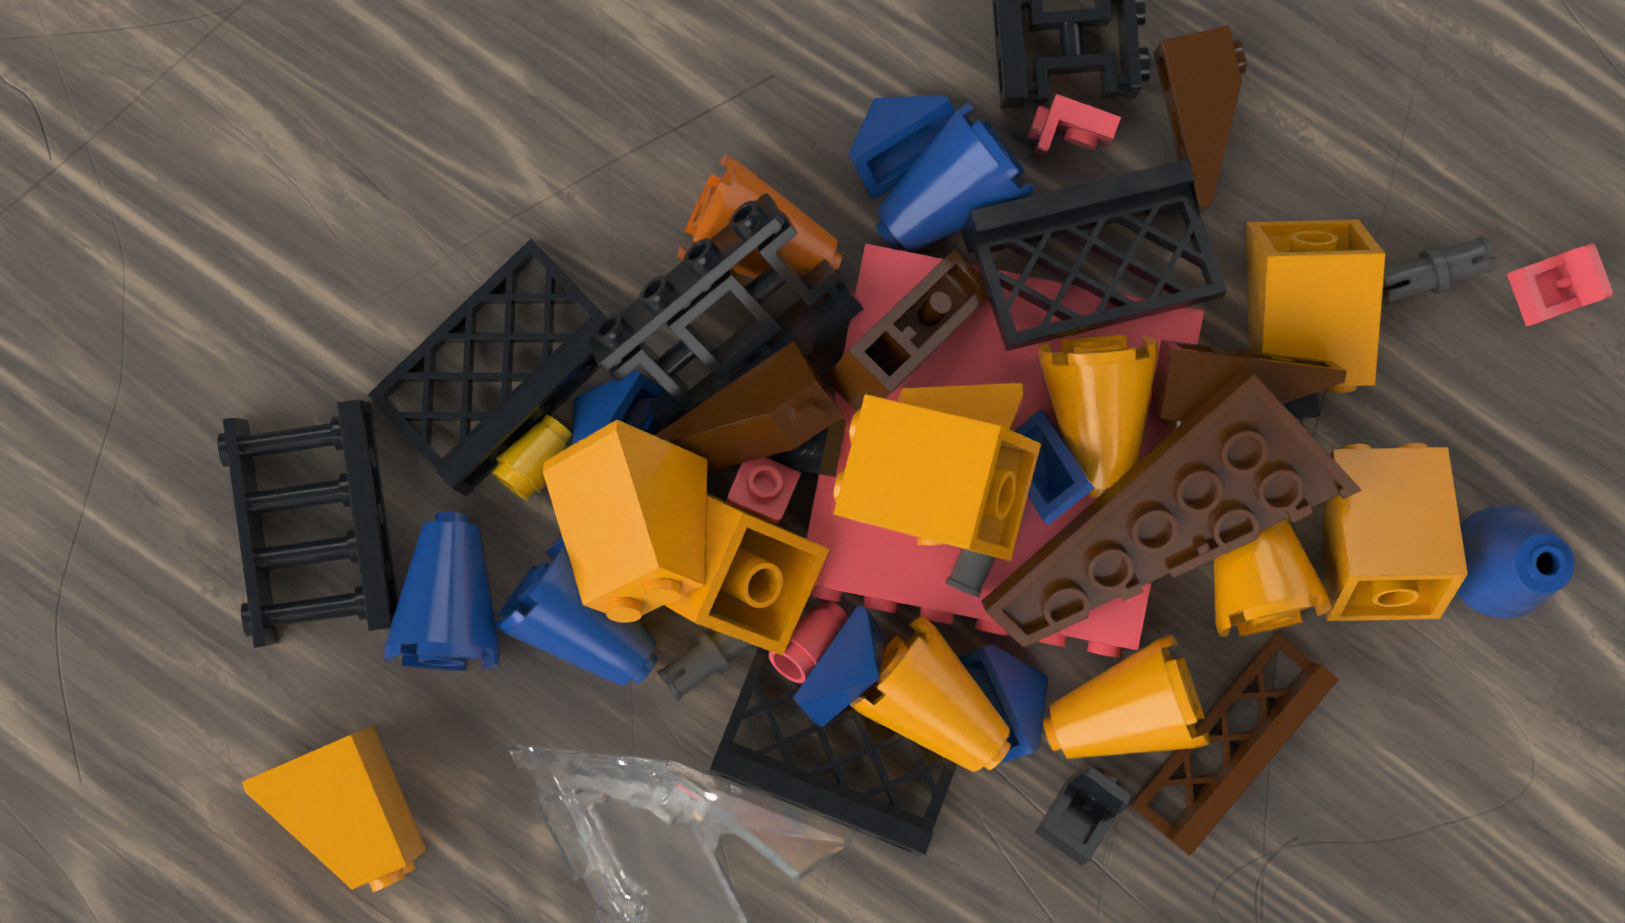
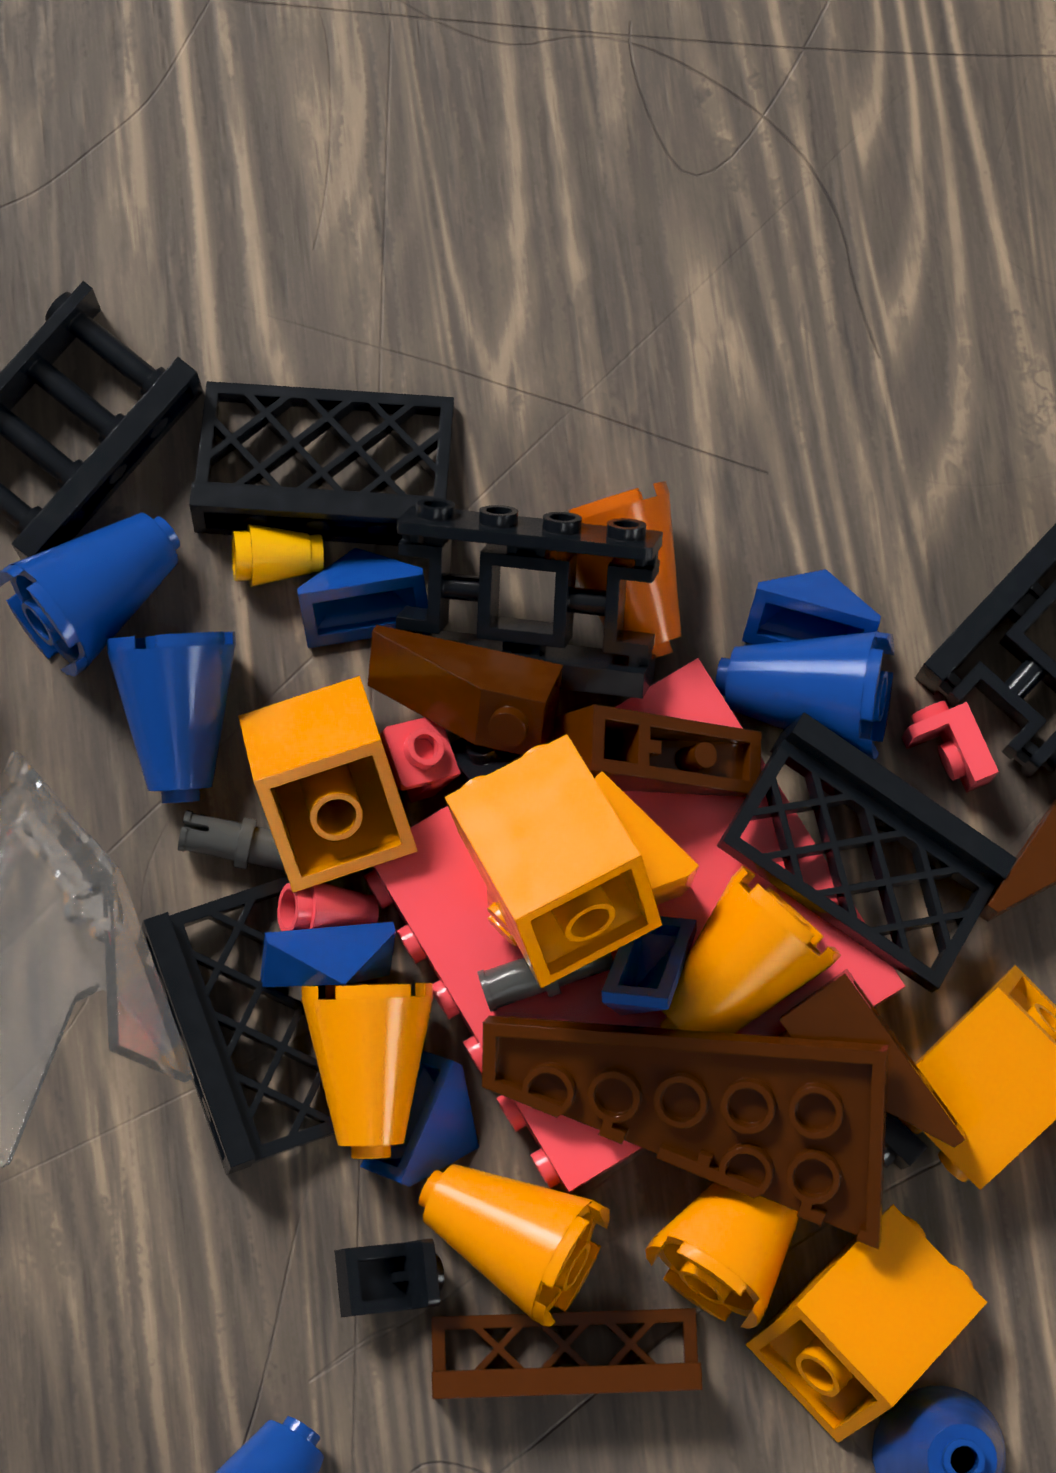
camera: 45 degrees right, 10 degrees down
light orange slope [543,420,707,623] -> none

